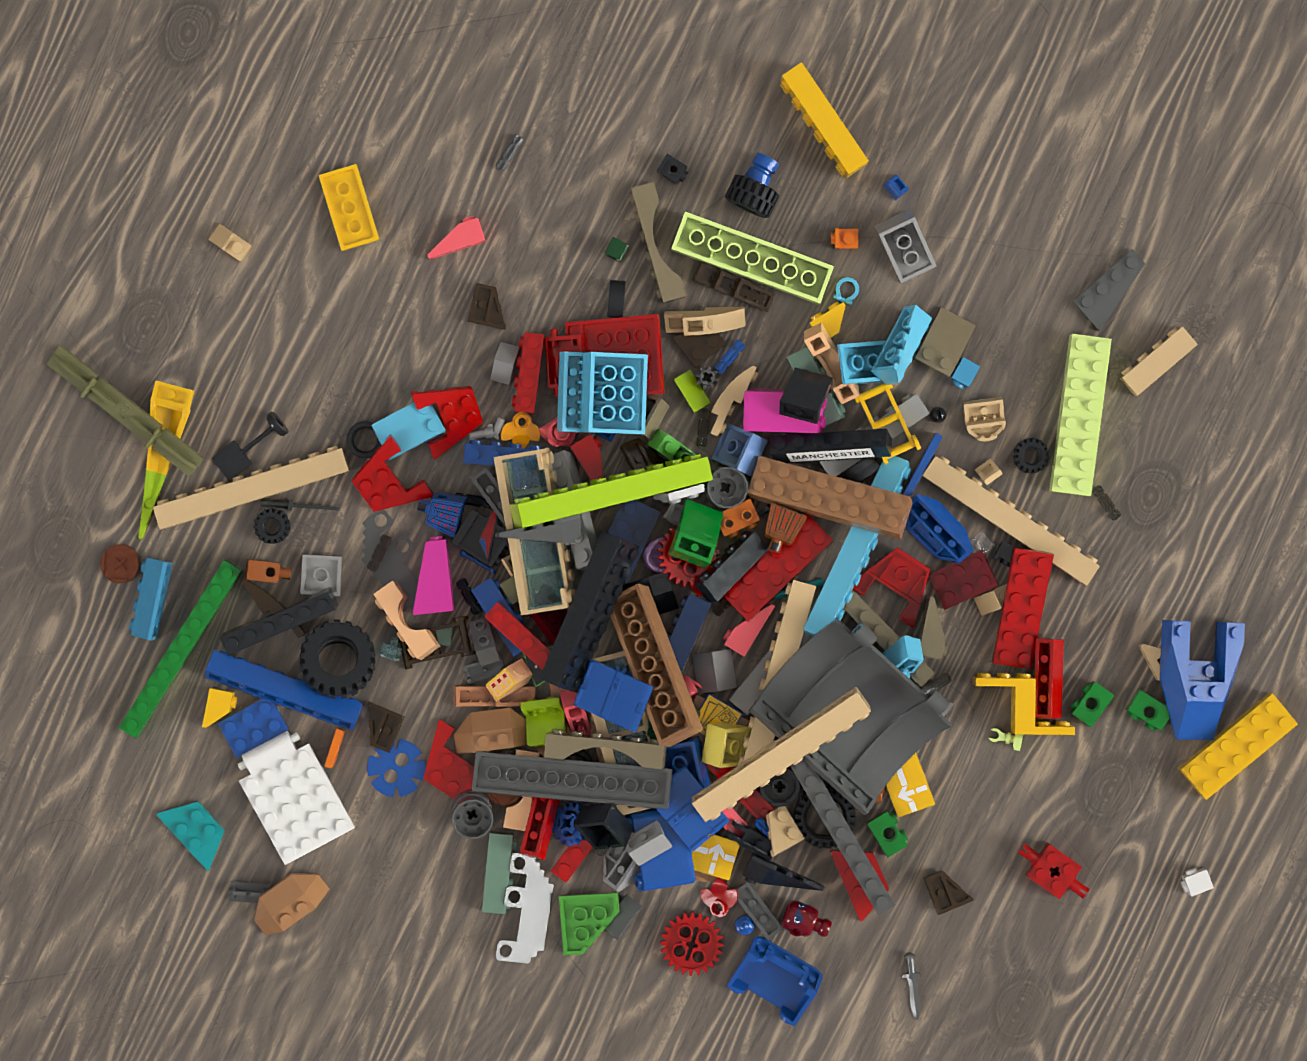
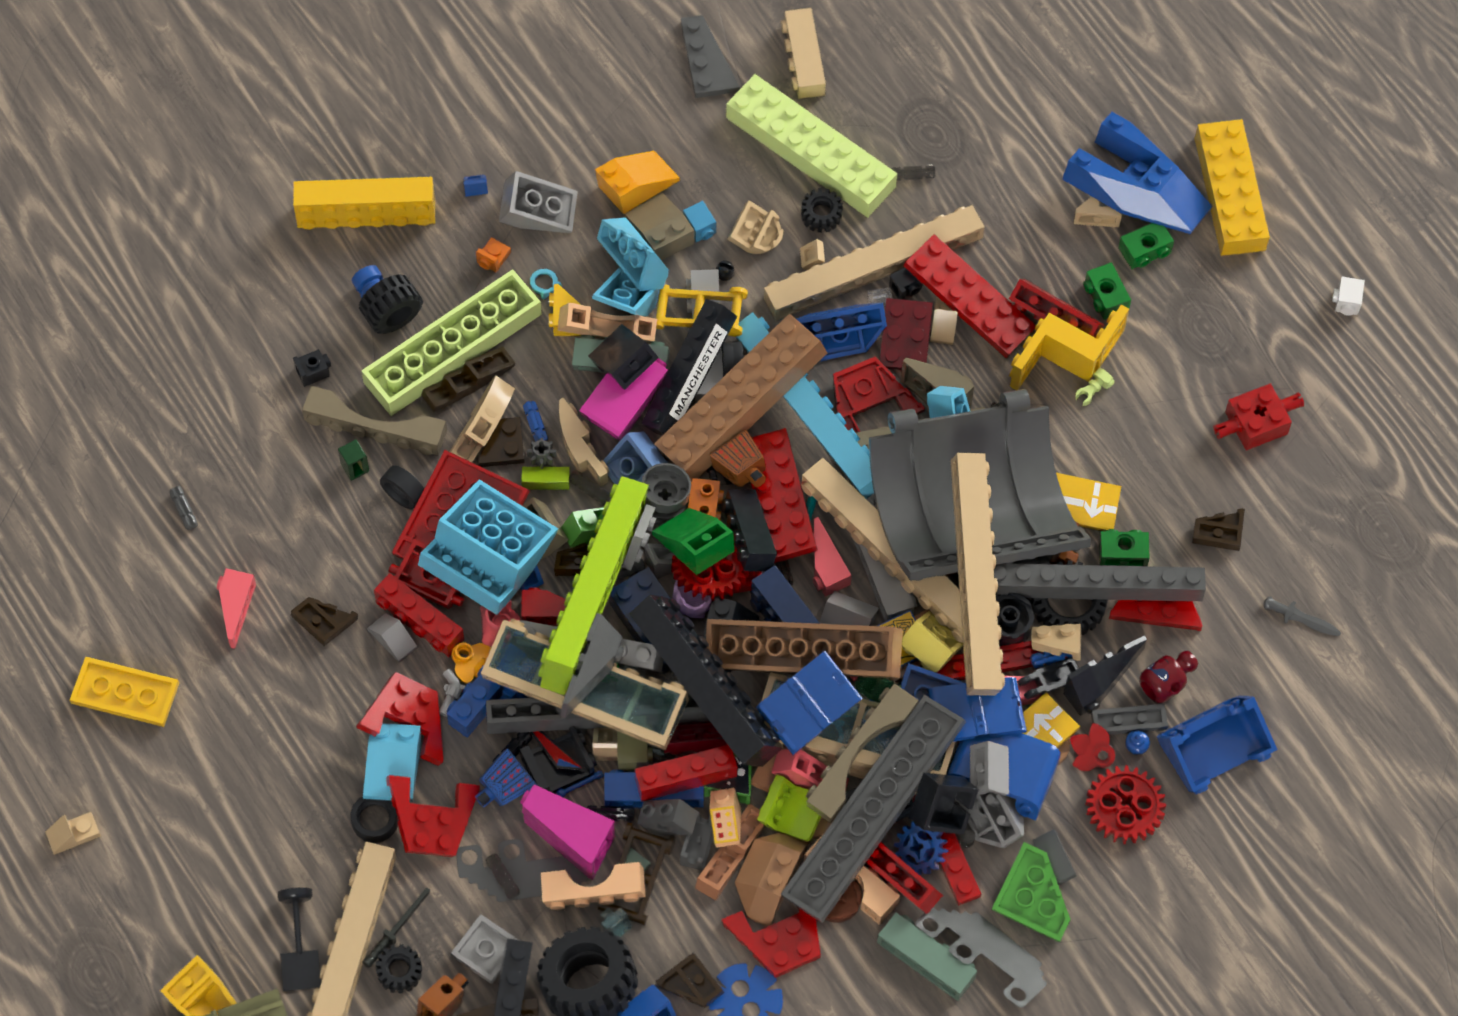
camera: 60 degrees left, 25 degrees down
dark grey wheel [451,790,493,839] -> none
blue tile [902,433,943,497] -> none
none -> light orange slope [595,151,680,214]

